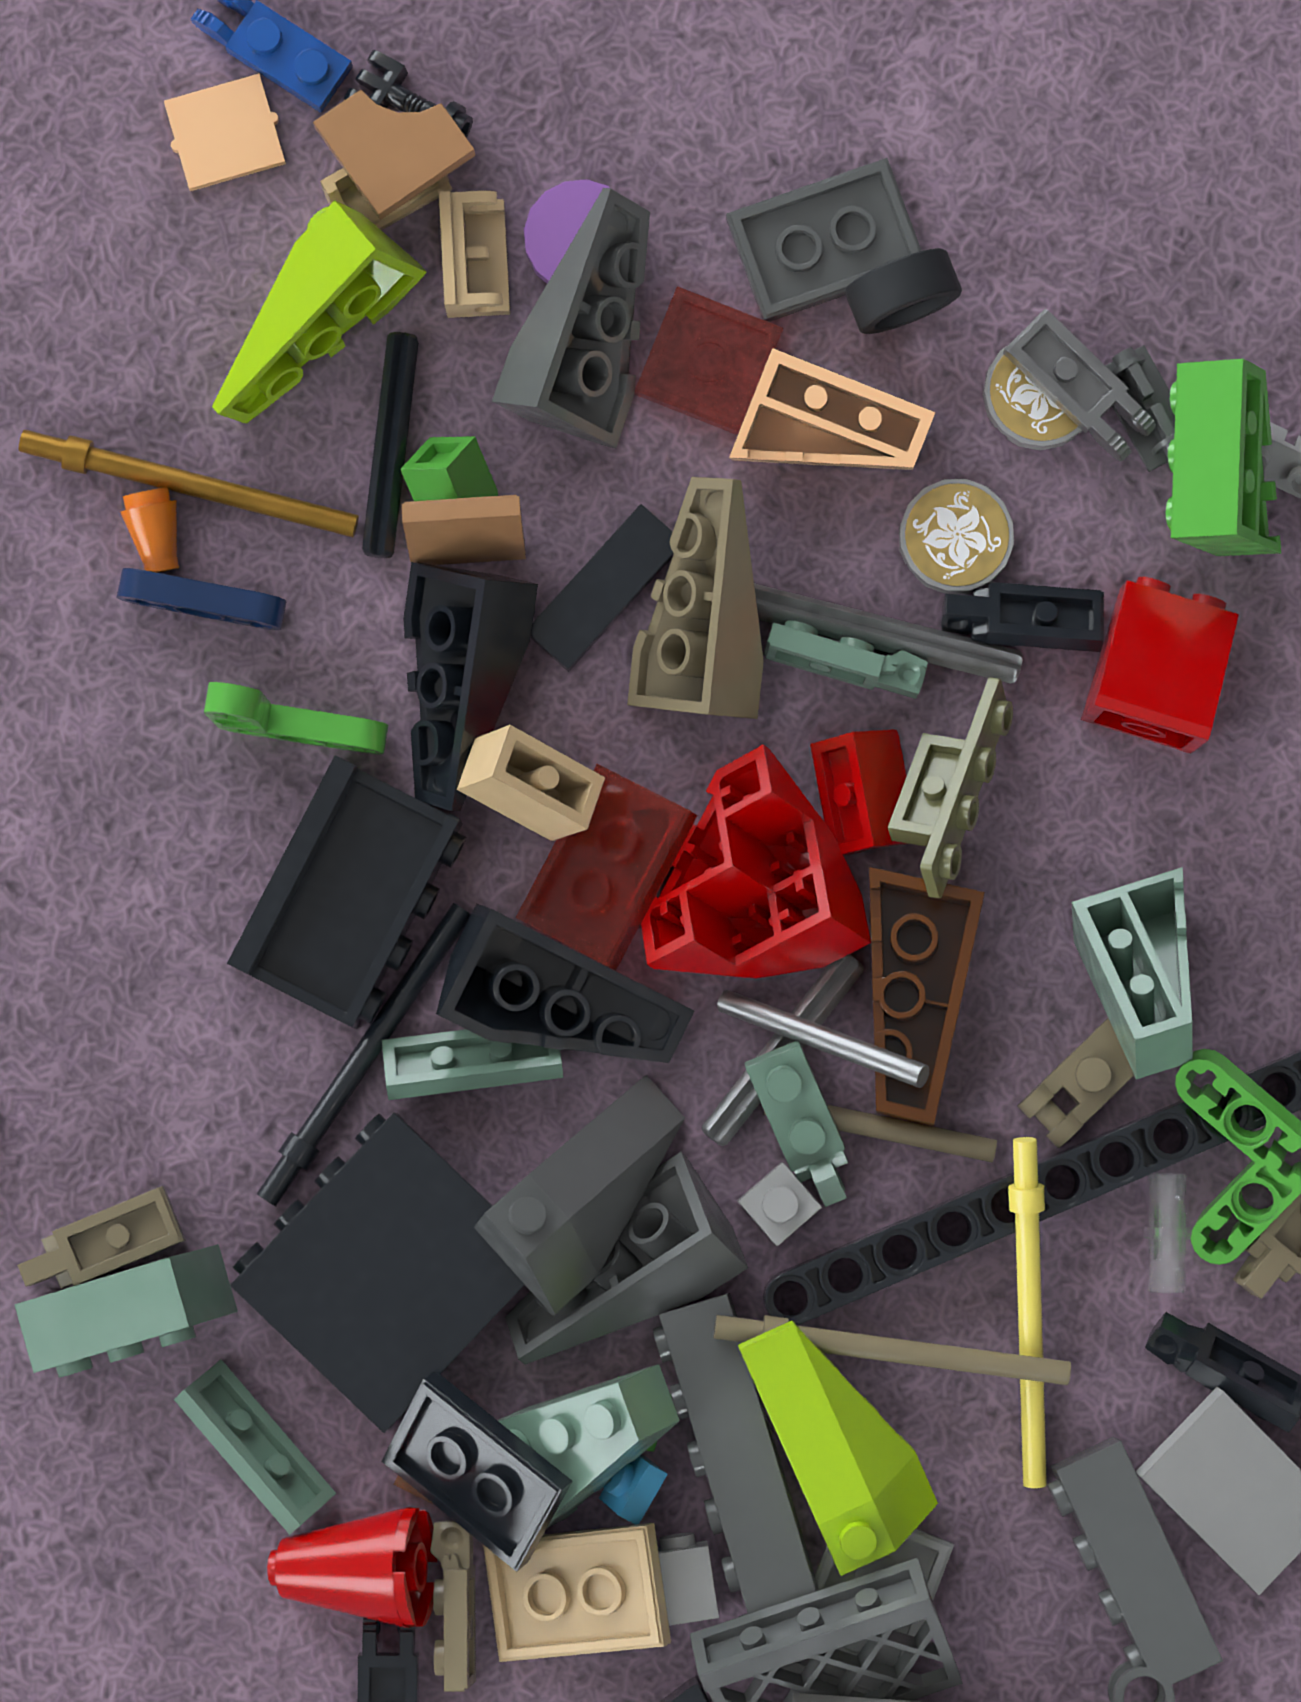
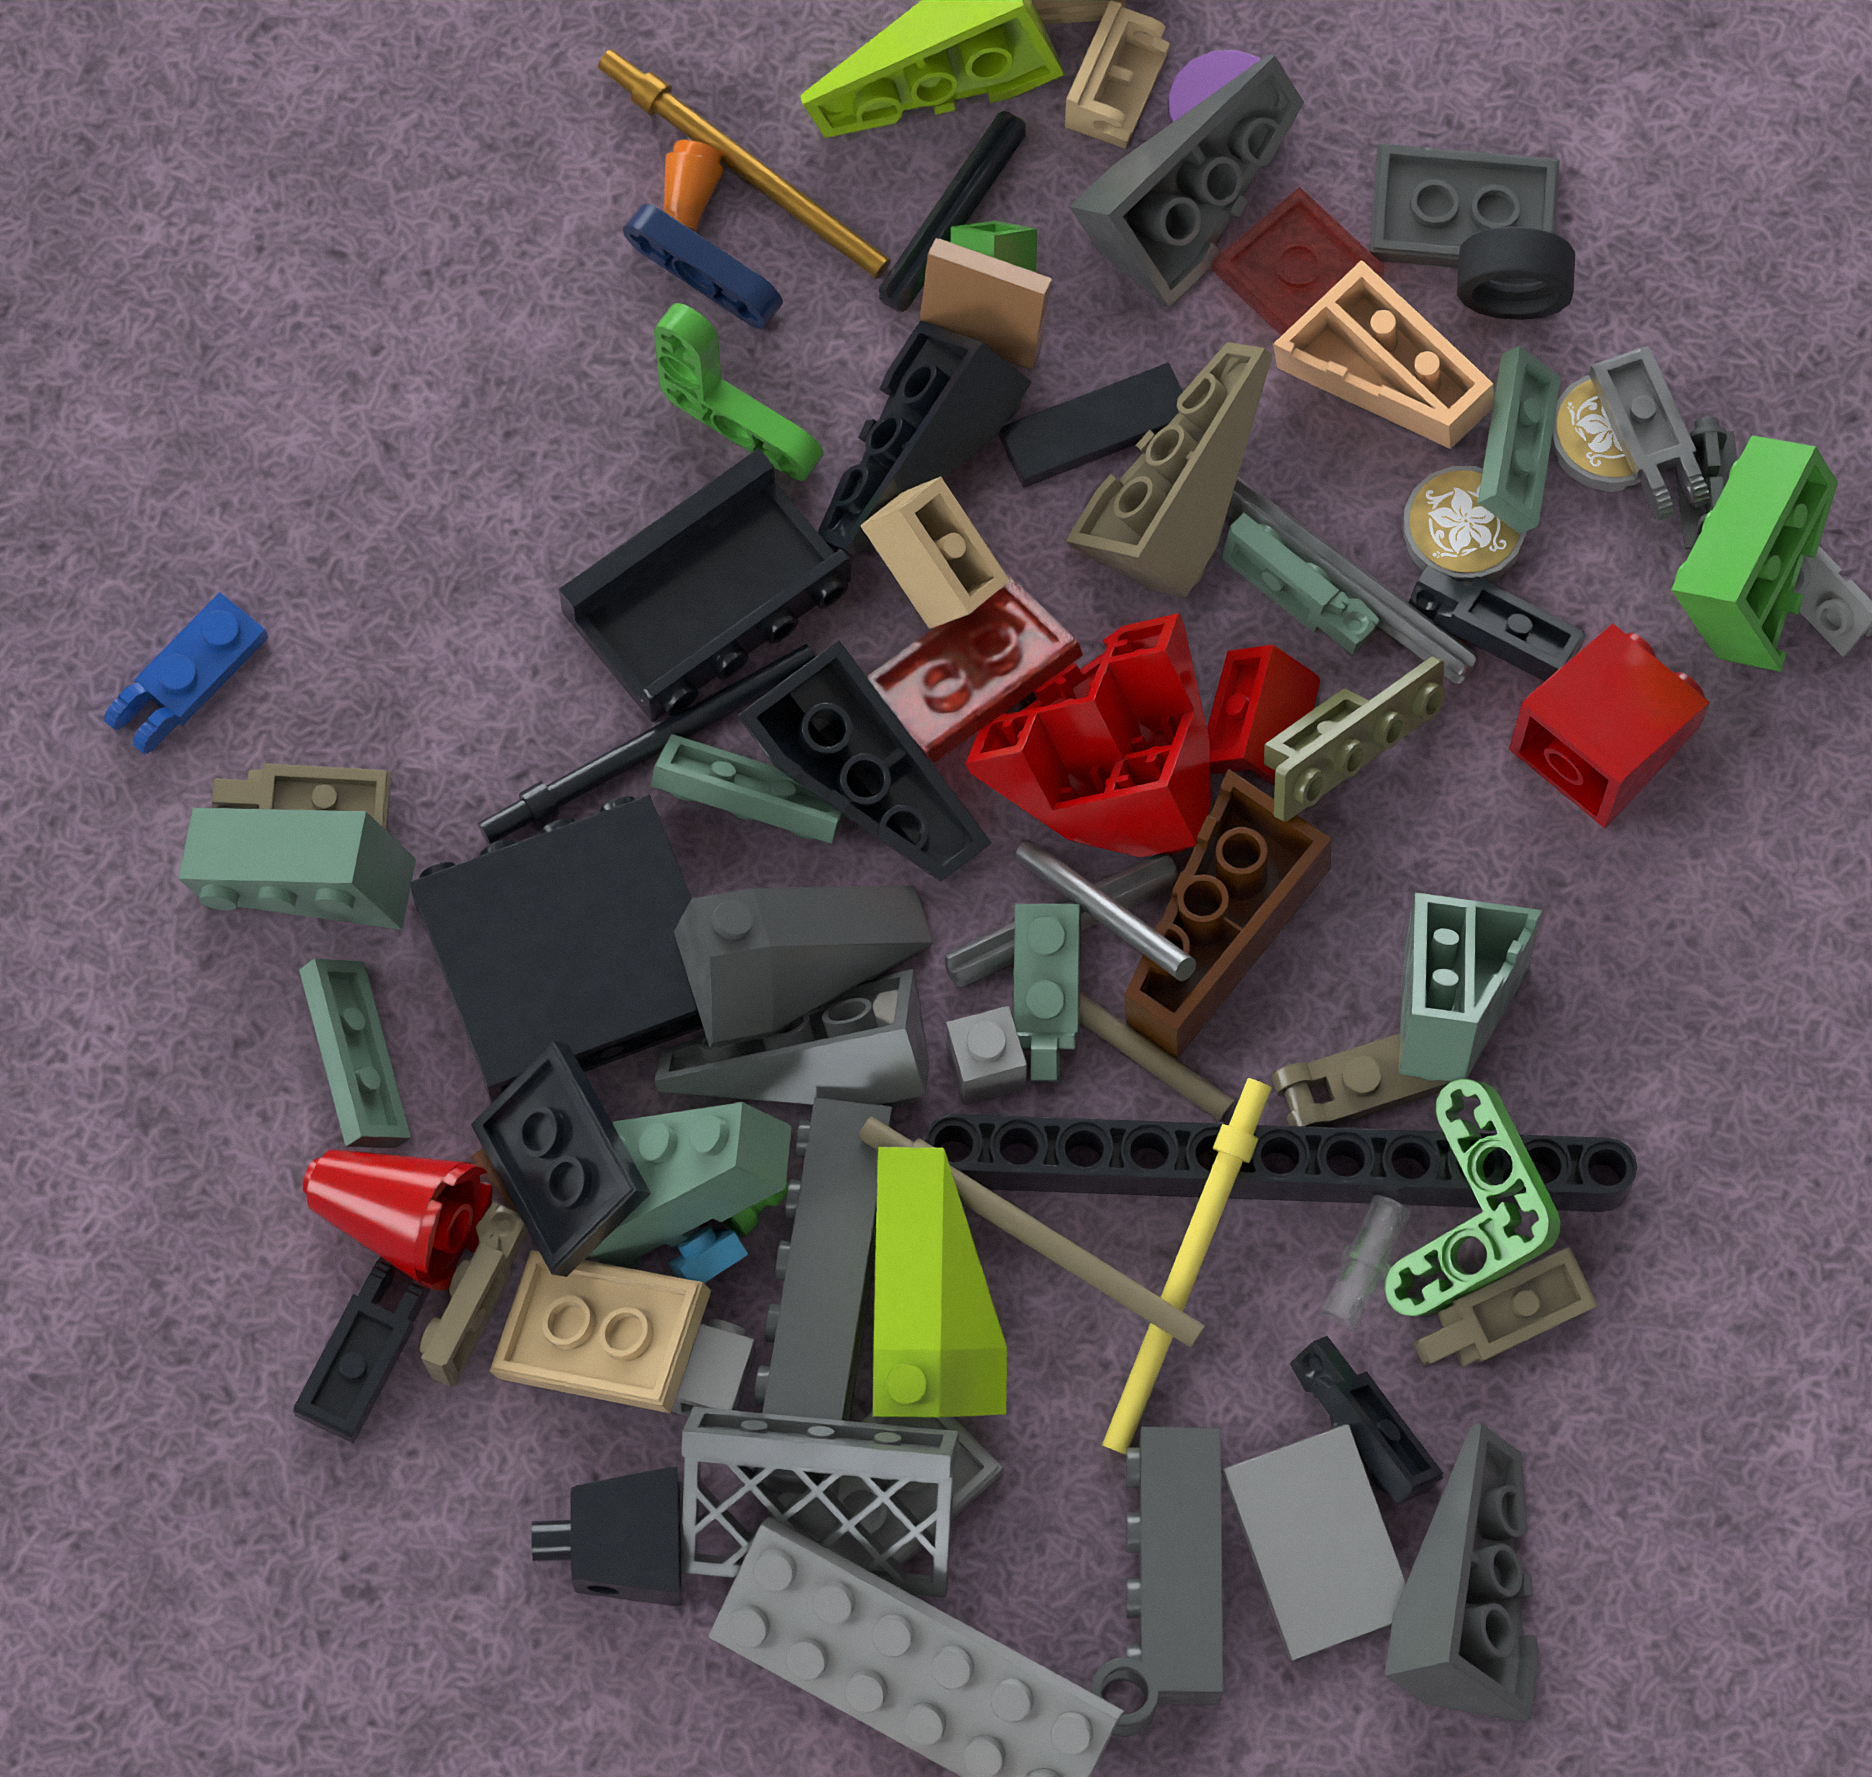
camera: 25 degrees right, 15 degrees down
none -> sand green plate [1478,345,1561,534]

